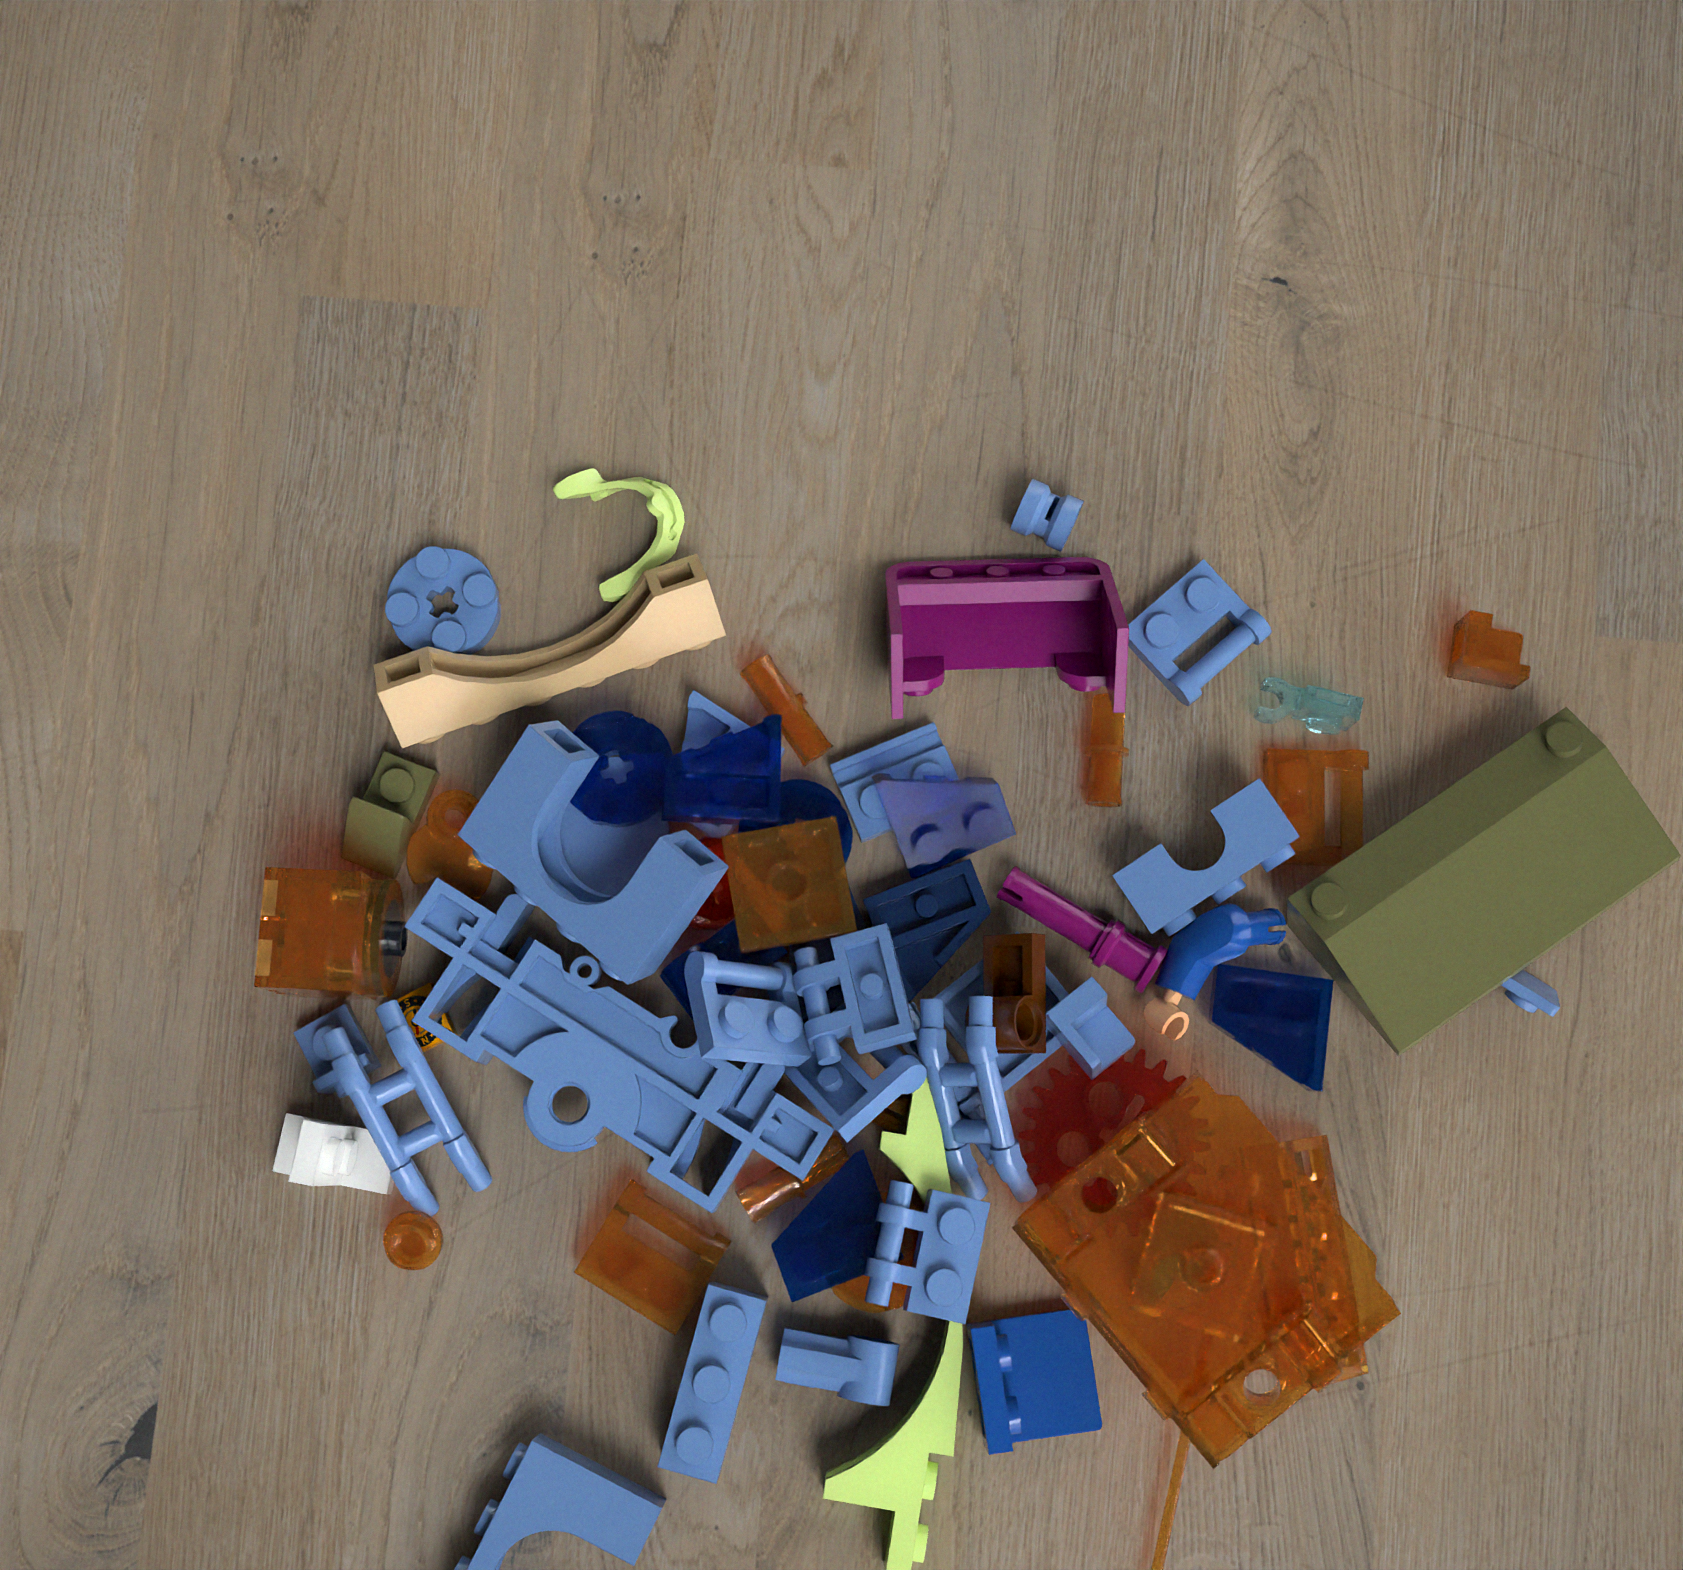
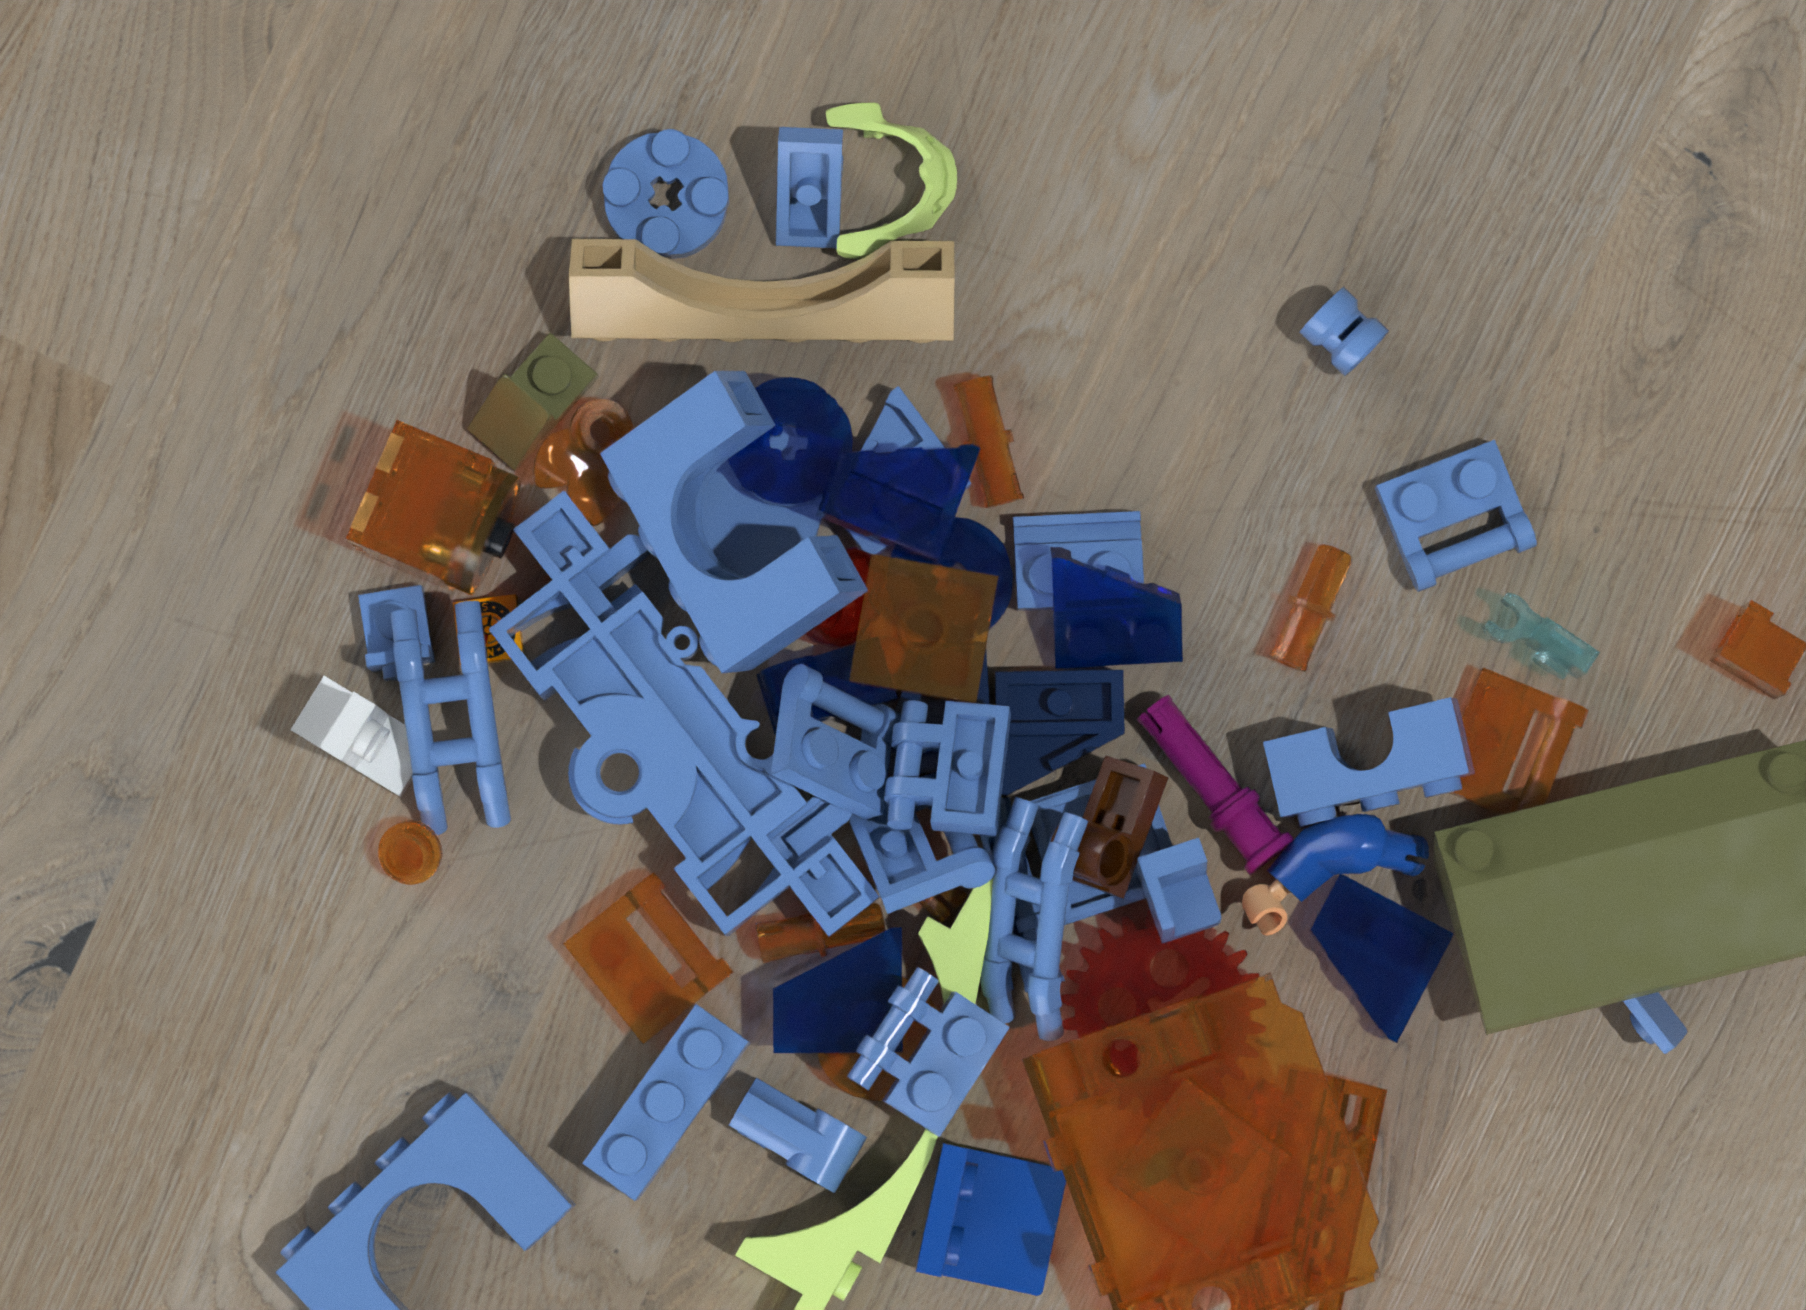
camera: 20 degrees right, 5 degrees up
magenta windscreen [885,557,1129,719] -> none
none -> medium blue slope [776,127,843,248]

